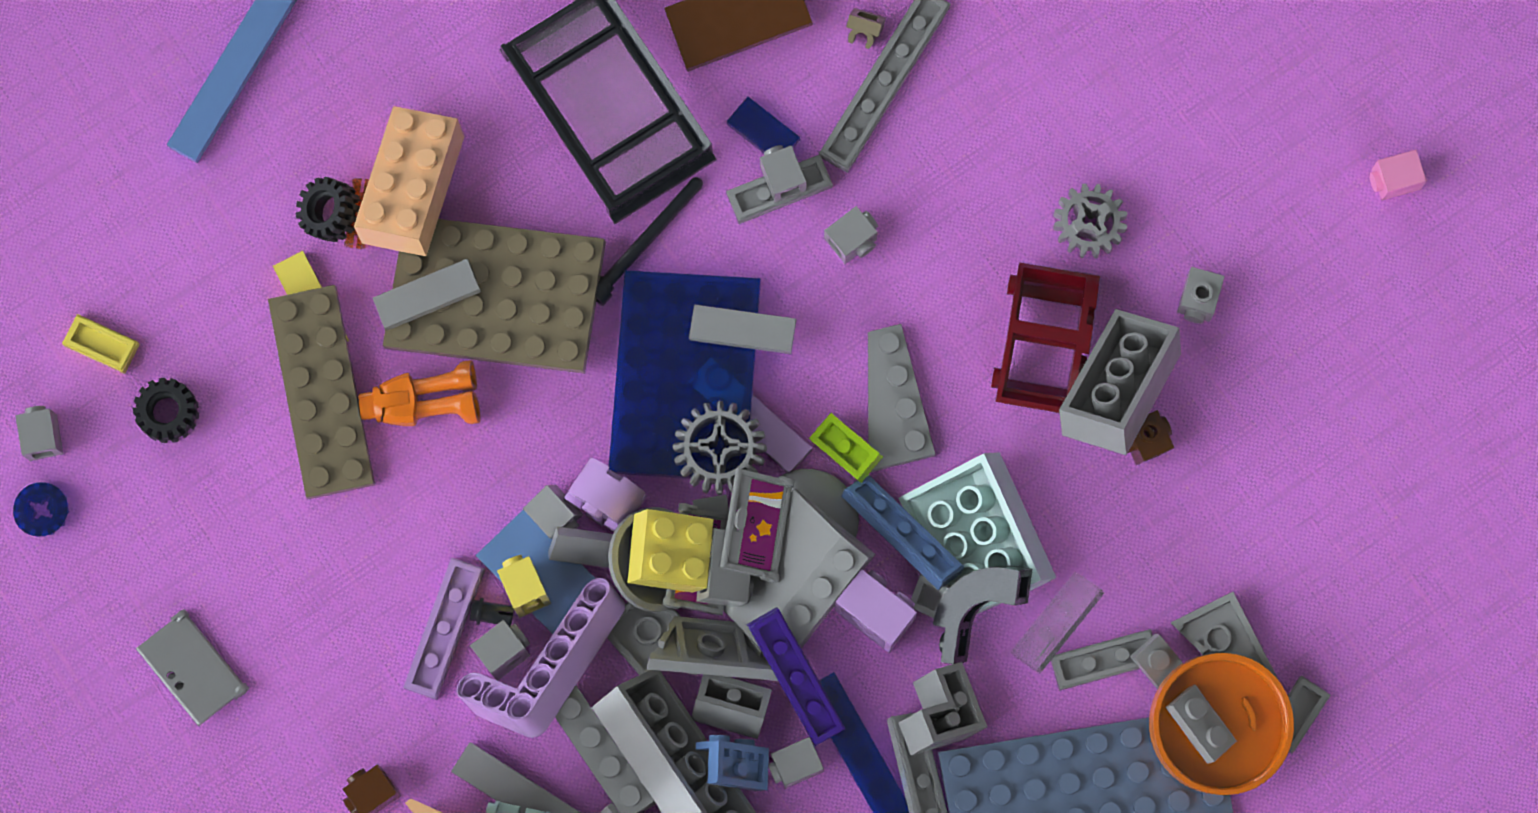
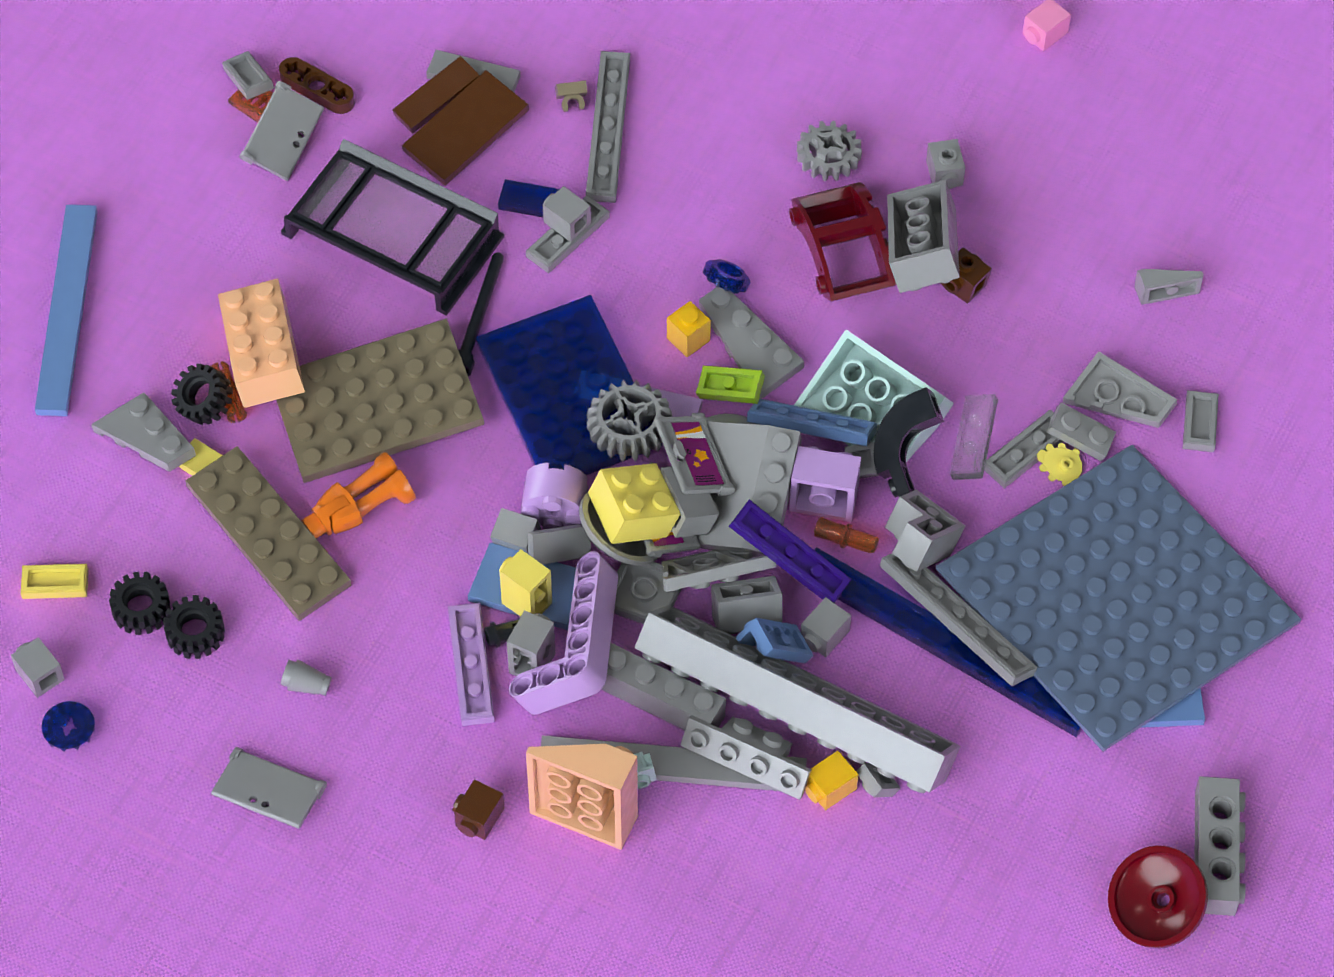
camera: 30 degrees left, 20 degrees down
light grey tile [373,259,481,331] -> none
light grey tile [689,305,796,354] -> none
light grey brick [824,206,878,264] -> none
orange piece [1149,653,1294,795] -> none
light grey plate [1165,685,1237,764] -> none
none -> light grey wing [91,393,196,472]
none -> black tyre [163,595,225,659]
none -> light grey cone [281,659,332,696]
none -> yellow brick [667,301,711,357]
none -> clear blue gear [703,259,751,294]
none -> clear orange axle [814,517,879,553]
none -> light yellow piece [1037,443,1082,486]
none -> light grey slope [1135,269,1204,305]

